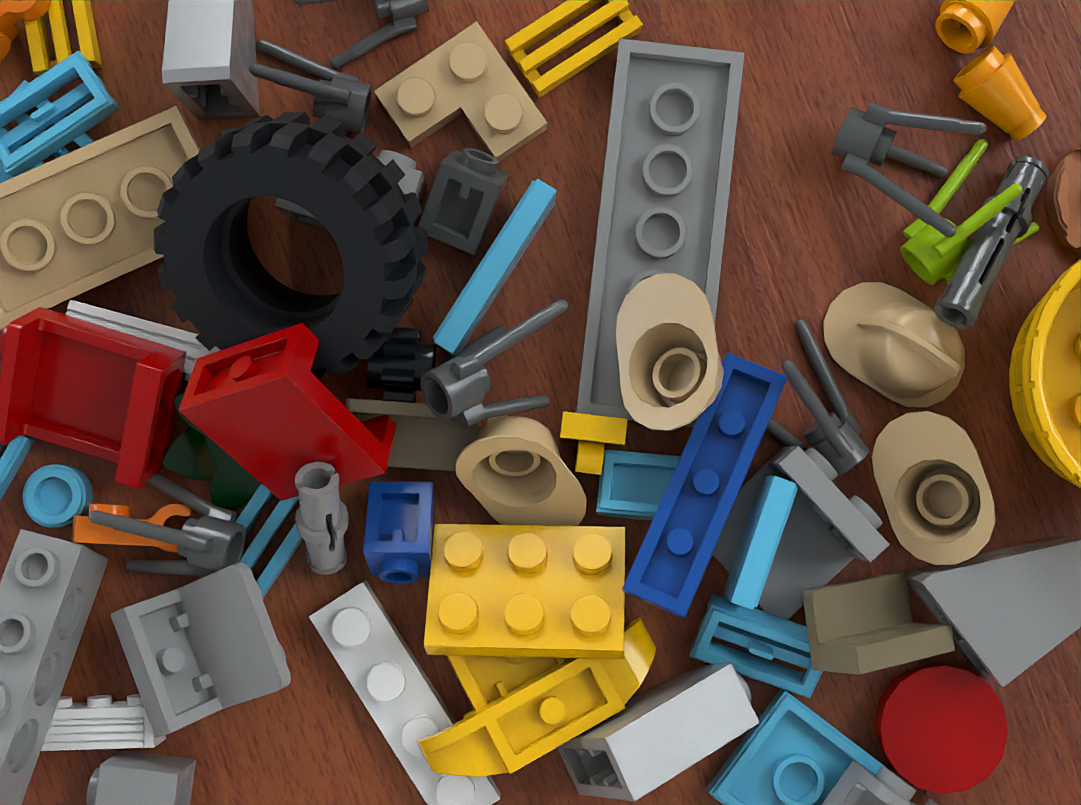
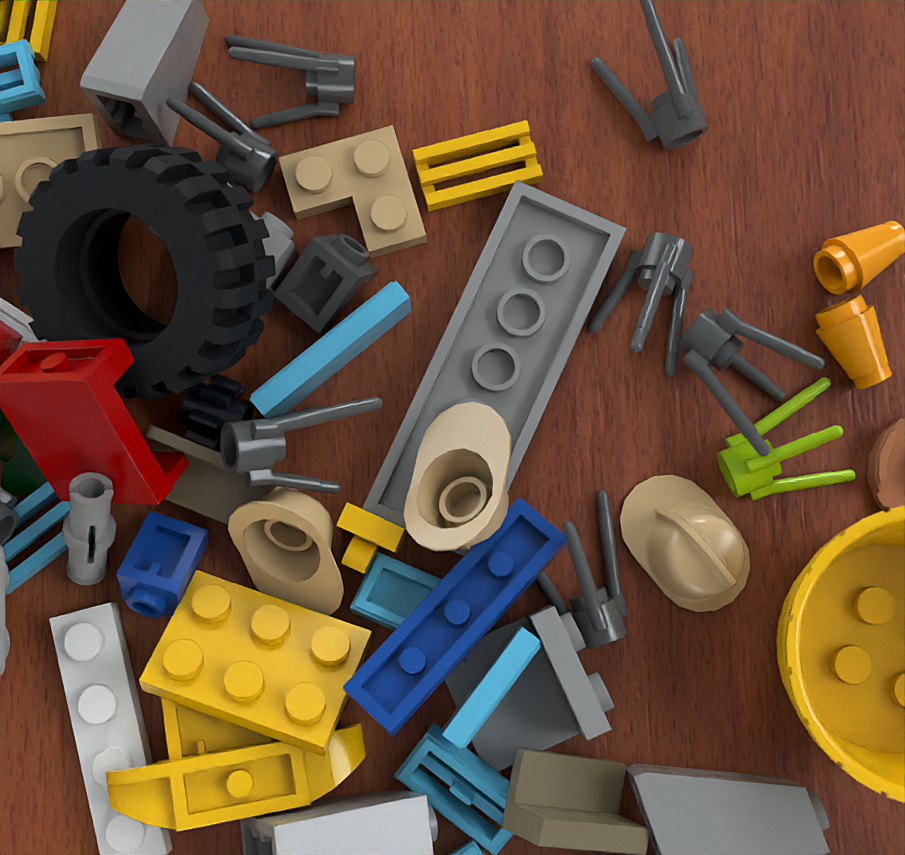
camera: 20 degrees right, 5 degrees down
tan piece [872,411,996,565] -> none
dark grey pin [934,156,1050,329] -> none
none -> dark grey plant [588,232,694,377]

